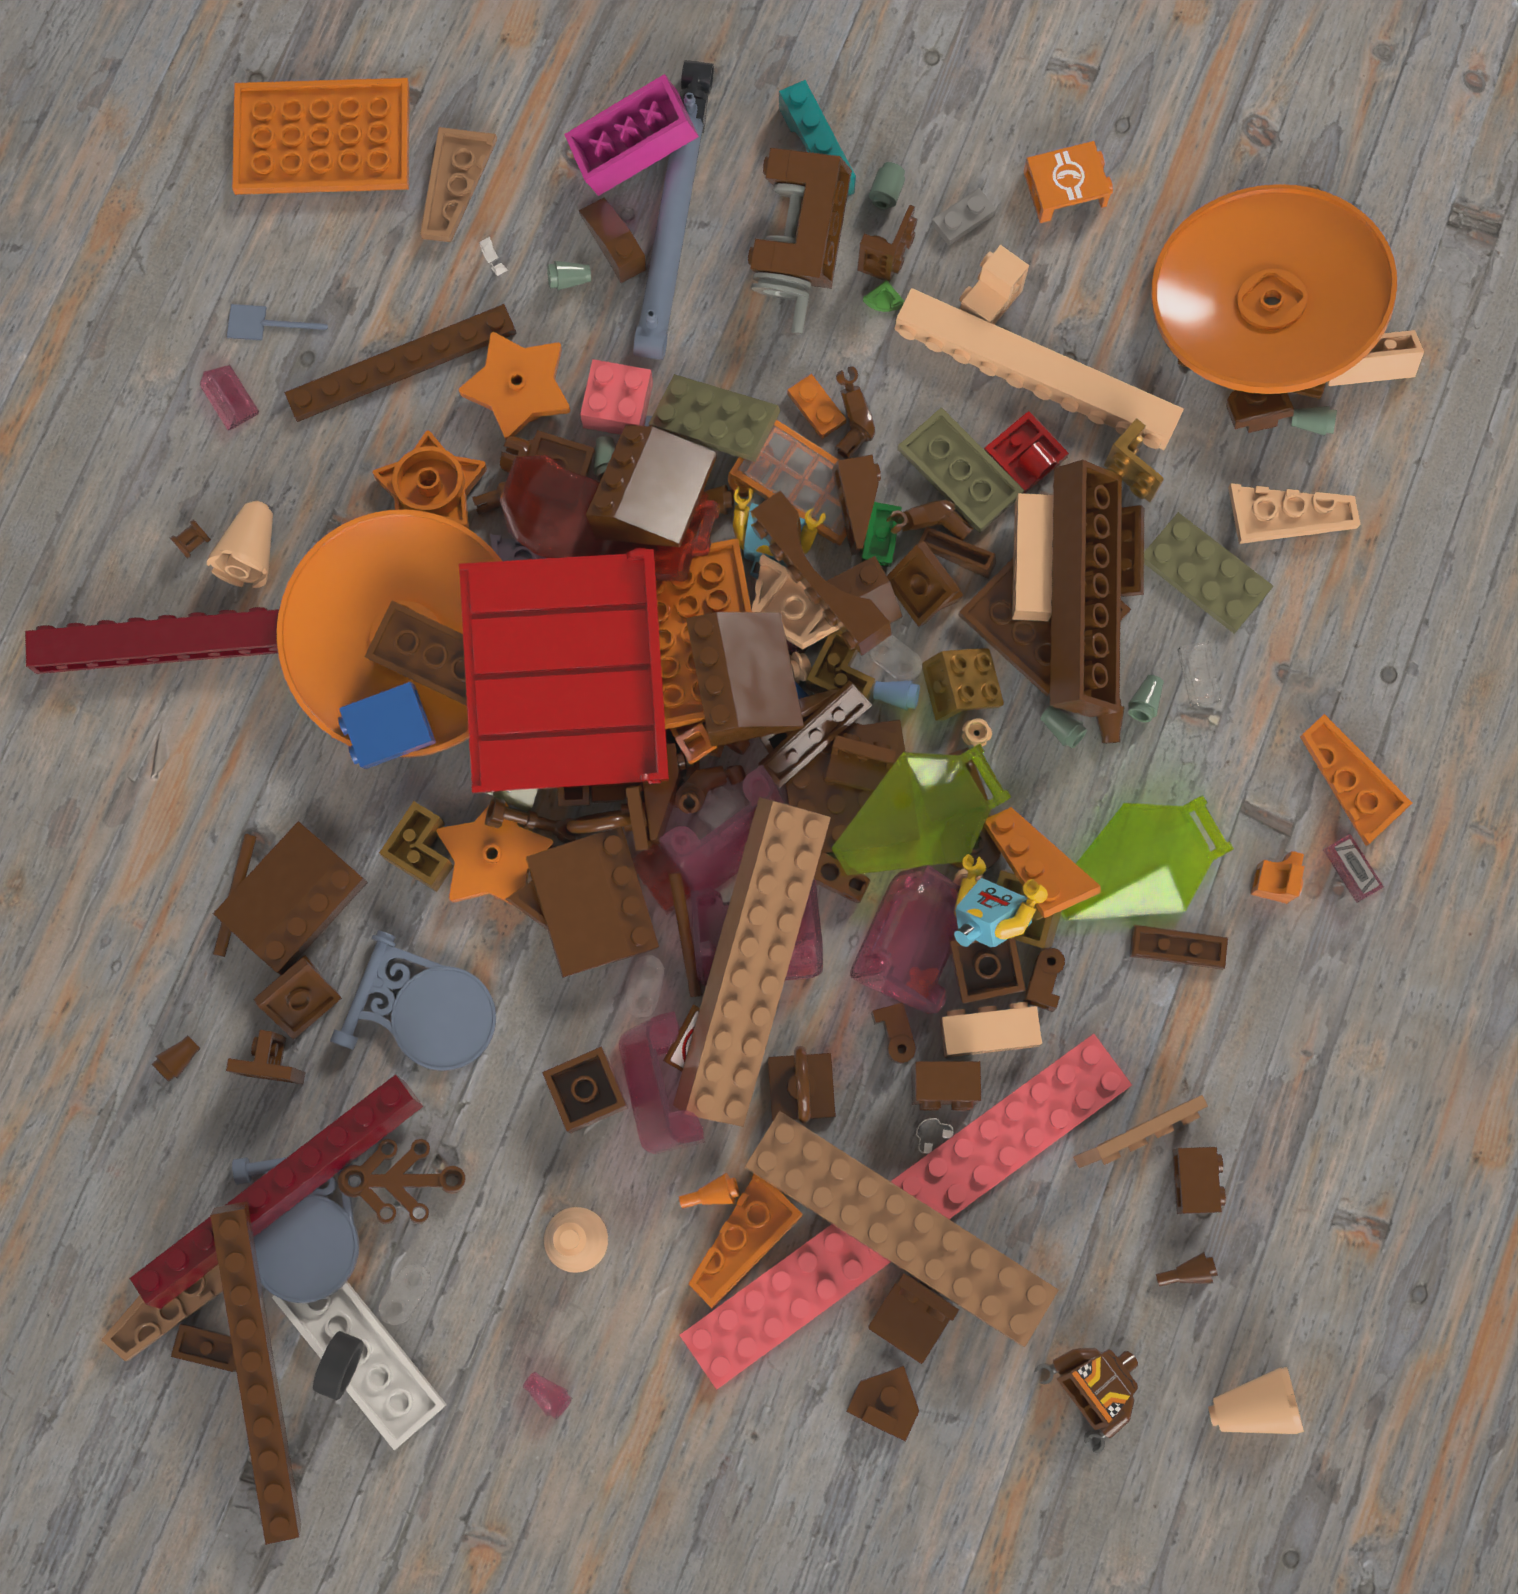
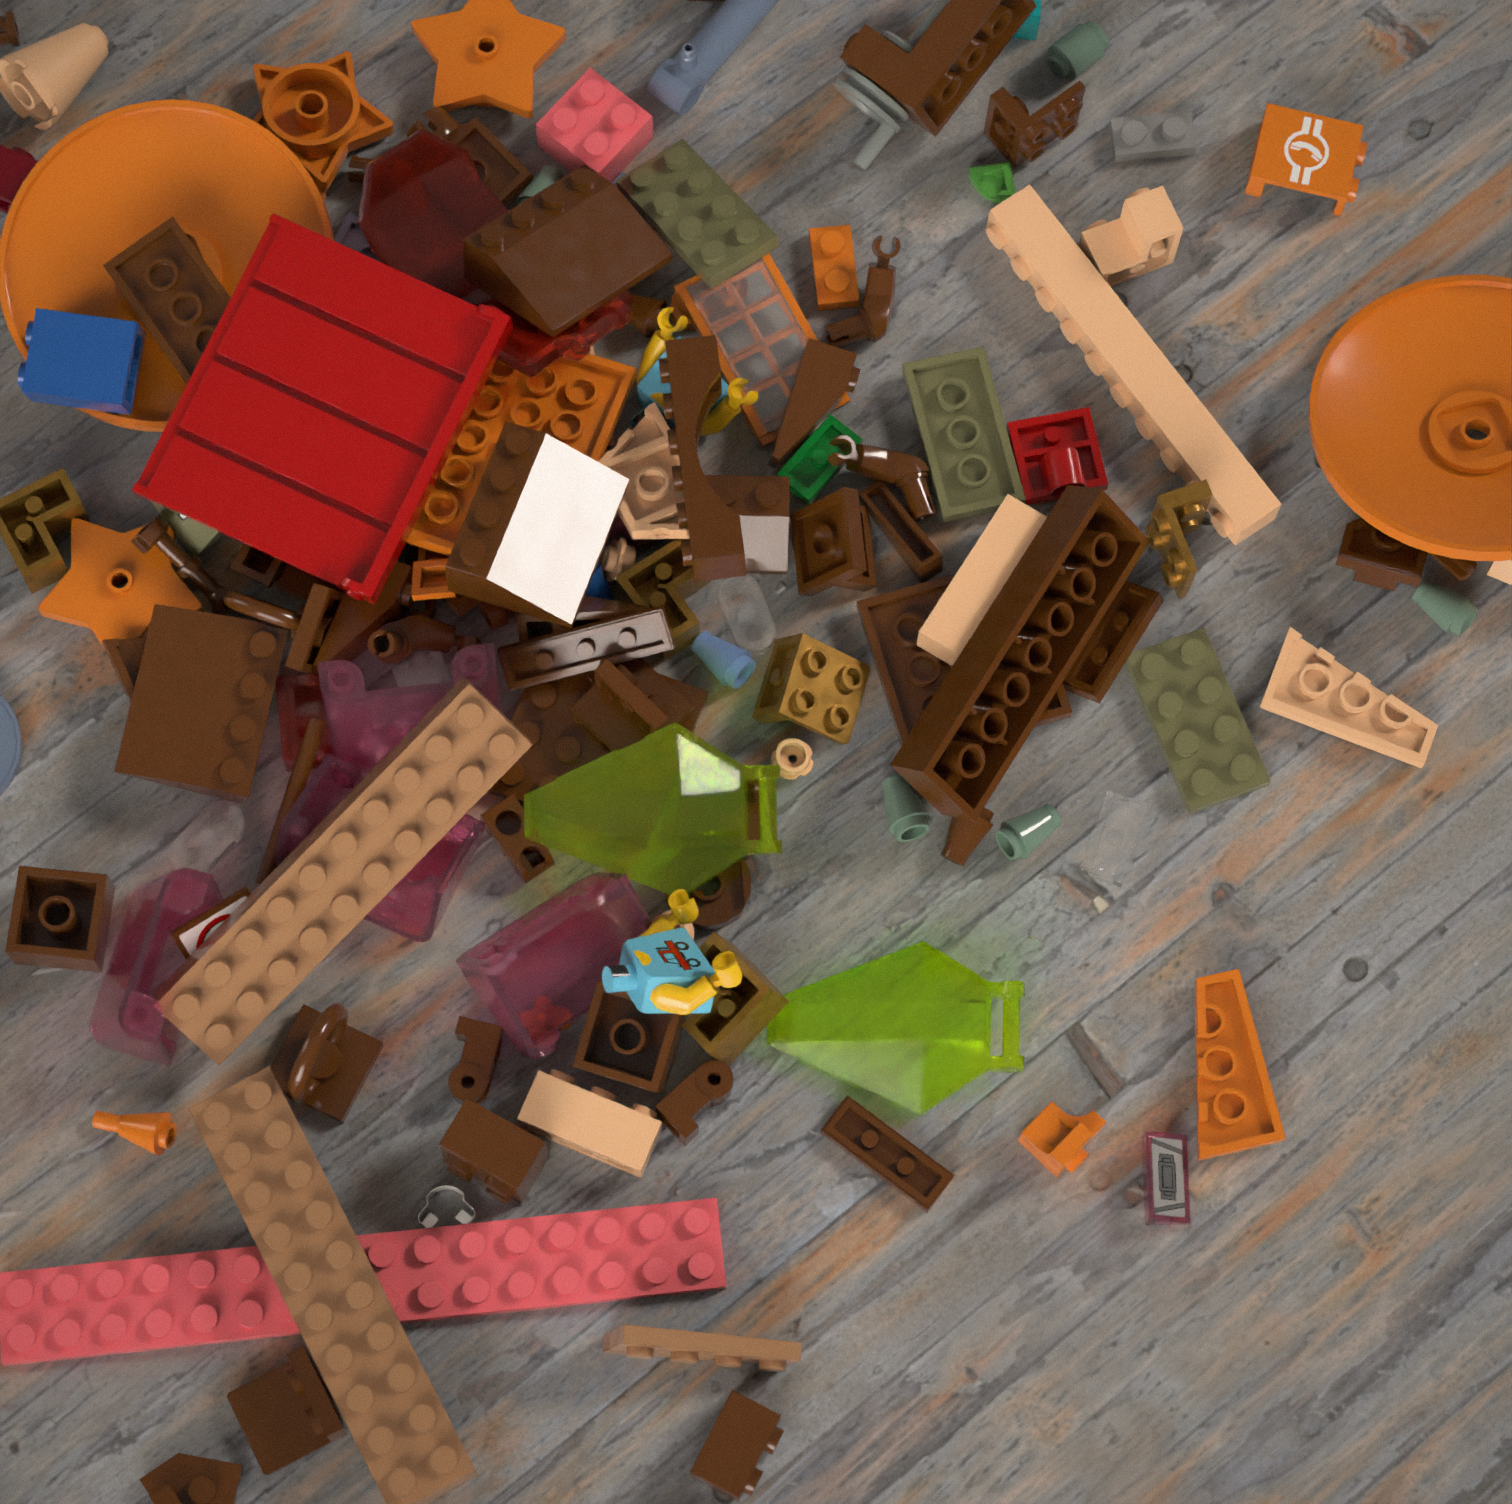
camera: 25 degrees right, 5 degrees down
orange wing [689,1174,803,1309] -> none
orange wing [983,807,1101,918] -> none

